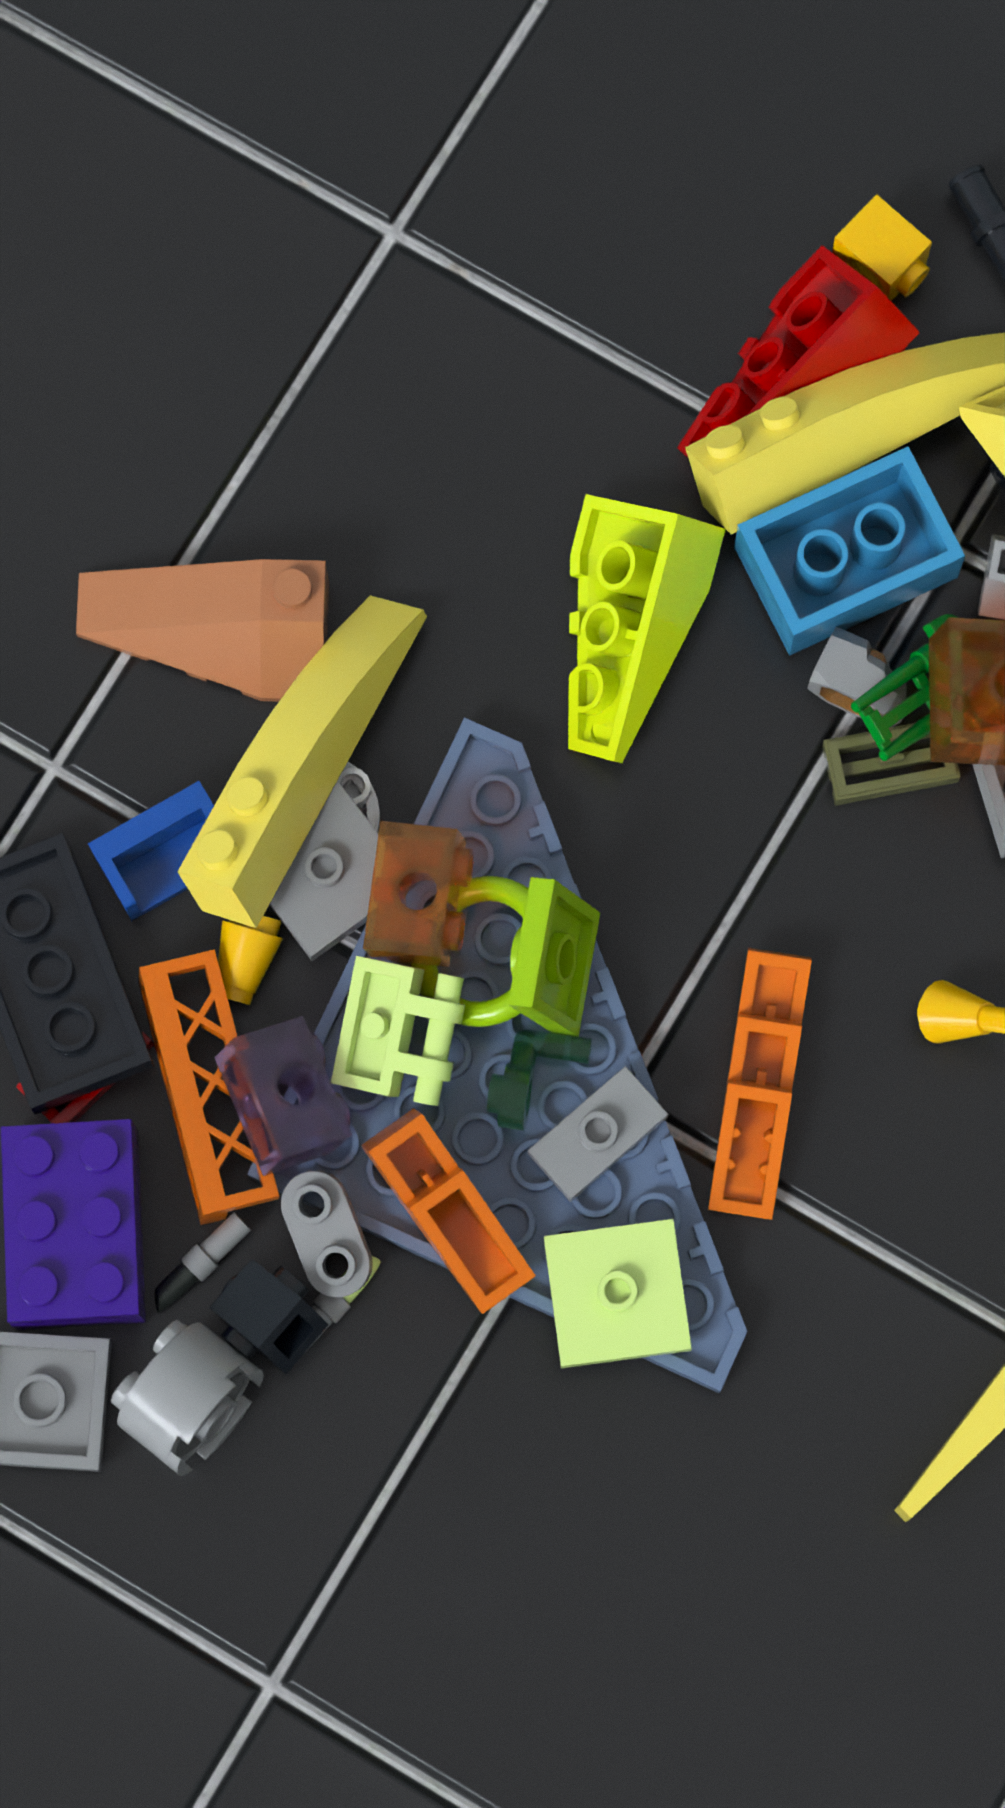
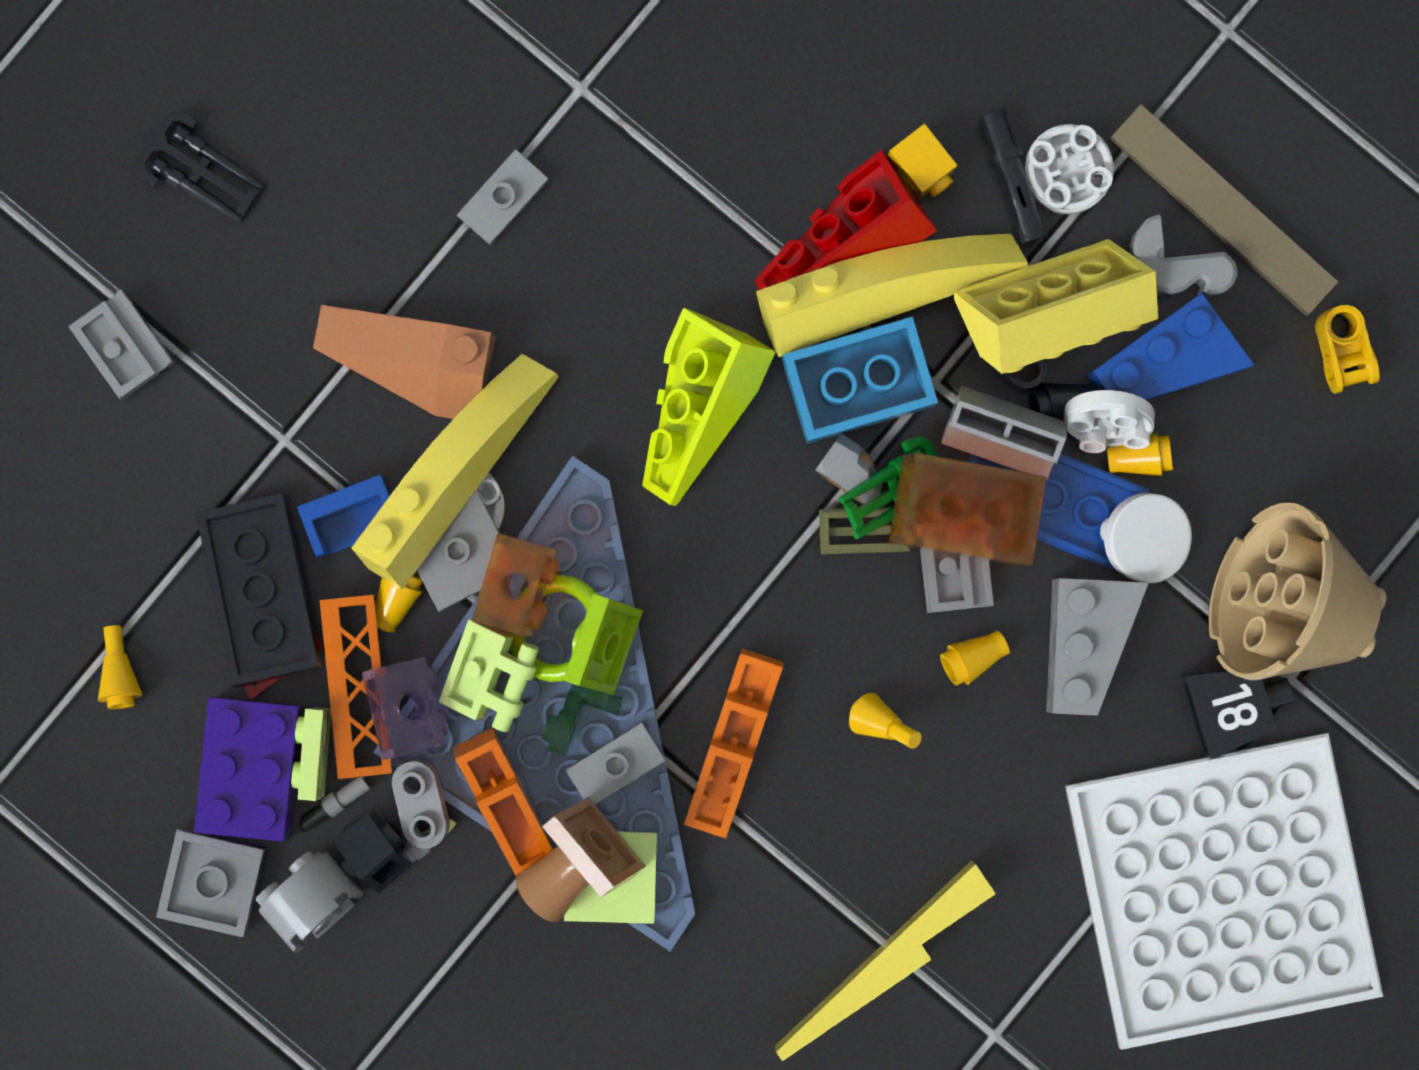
camera: 10 degrees right, 10 degrees up
none -> yellowish green plate [291,707,331,801]
none -> light grey plate [457,149,549,246]
none -> medium nougat plant [516,797,646,923]

